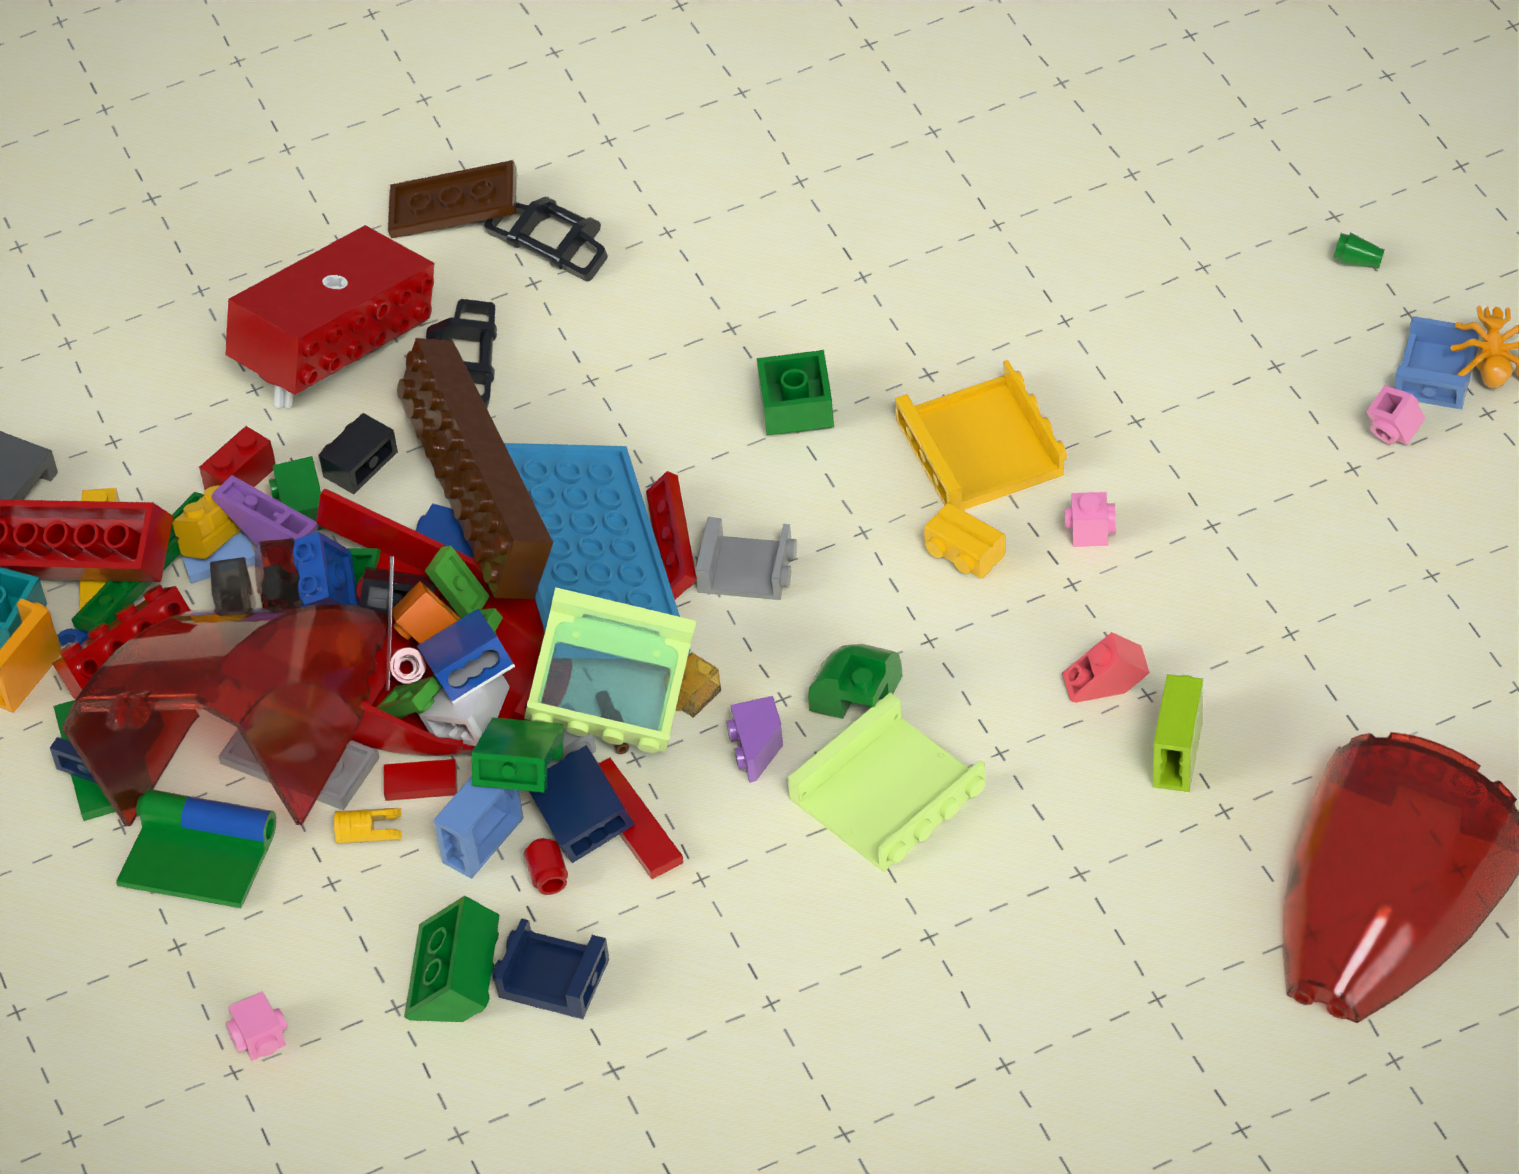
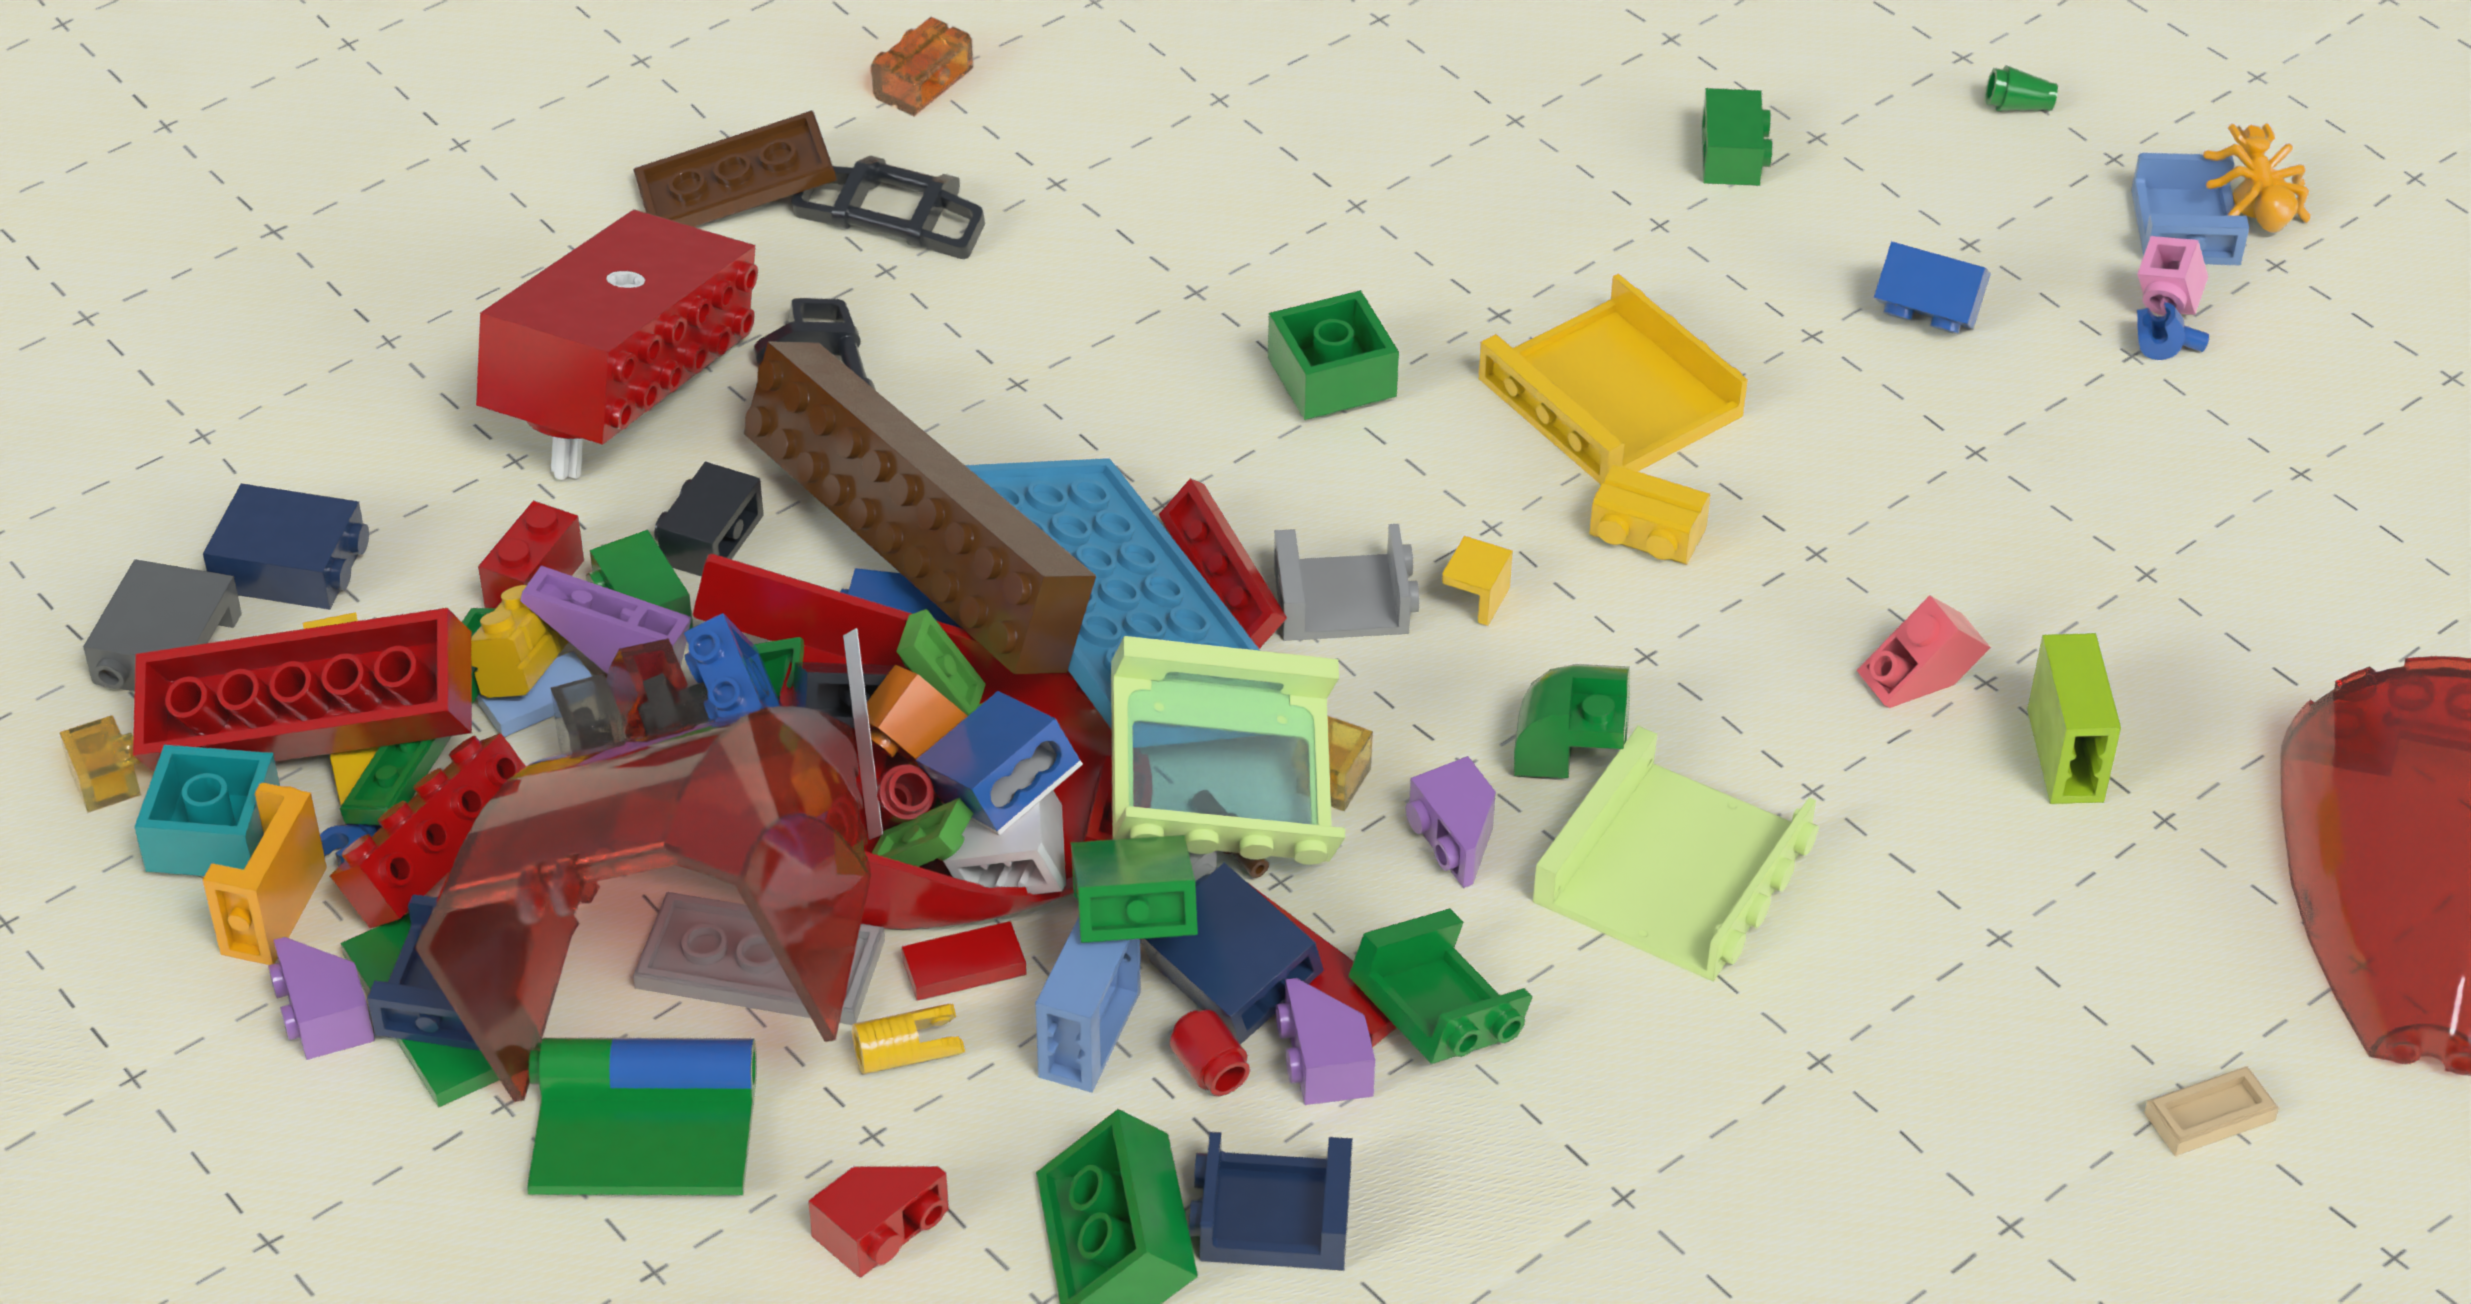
camera: 20 degrees left, 5 degrees down
bright pink brick [1065,492,1116,547] -> none
none -> dark blue brick [203,483,369,610]
none -> medium lavender slope [268,937,375,1060]
none -> red slope [808,1166,949,1278]
none -> clear orange brick [871,17,973,117]
none -> medium lavender slope [1276,978,1375,1105]
none -> green panel [1349,908,1533,1064]
none -> yellow panel [1442,536,1513,626]
none -> green brick [1701,88,1772,186]
none -> blue brick [1874,241,1991,334]
none -> blue piece [2137,302,2210,360]
none -> tan tile [2144,1066,2279,1156]

